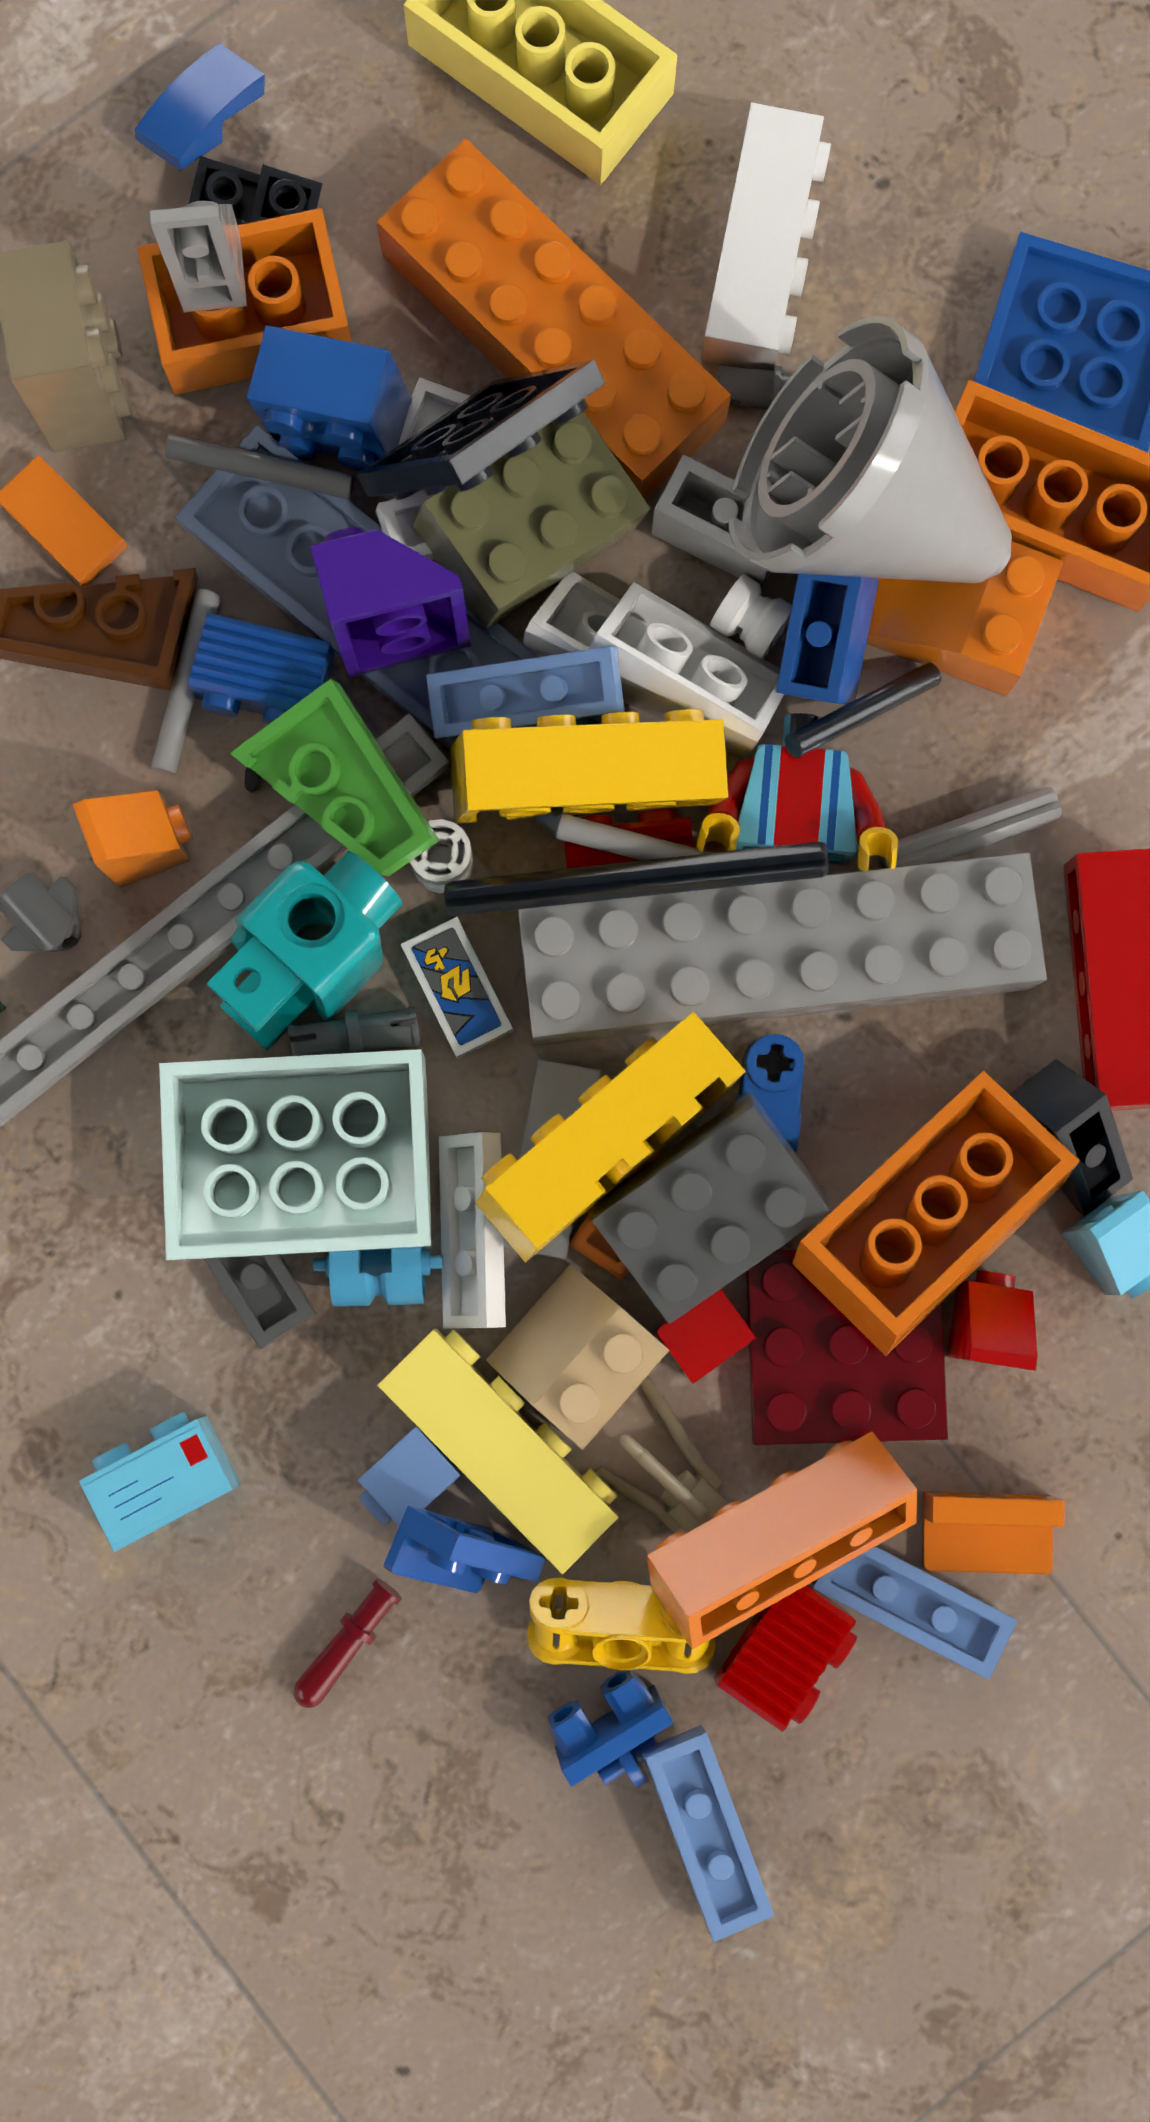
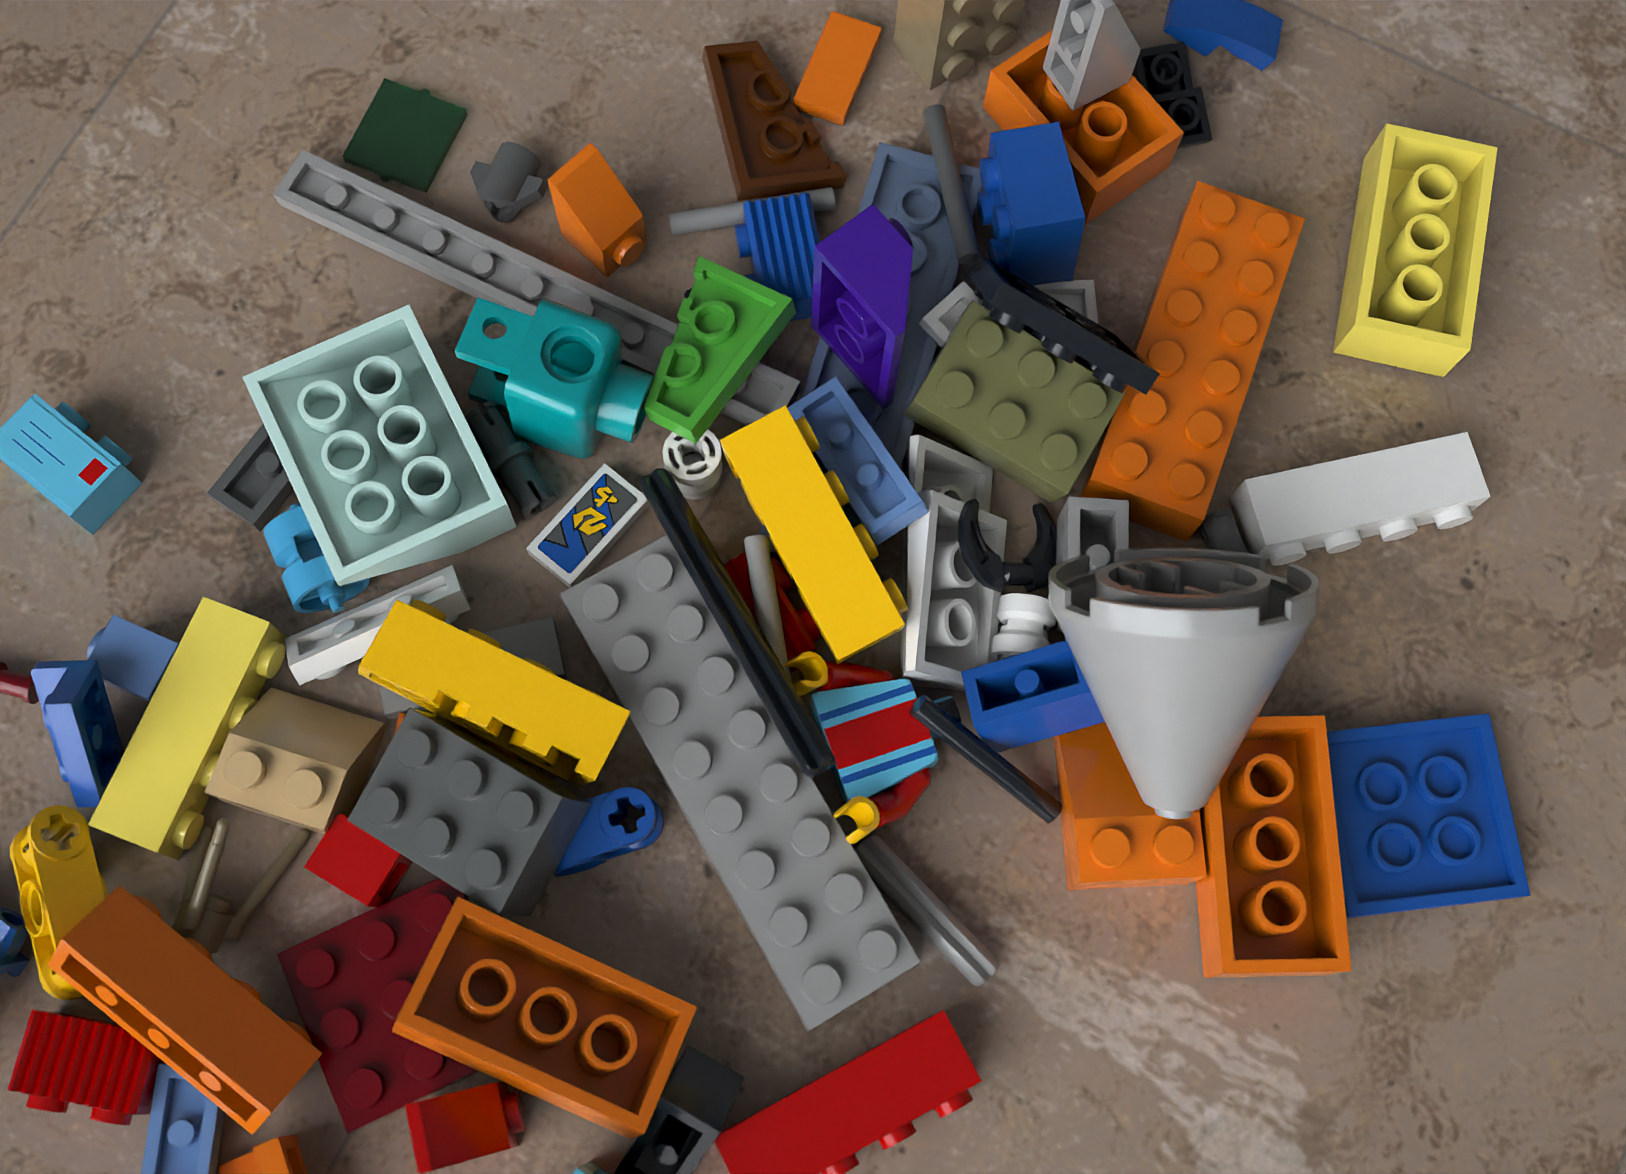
camera: 65 degrees right, 10 degrees down
none -> black piece [958,499,1057,592]

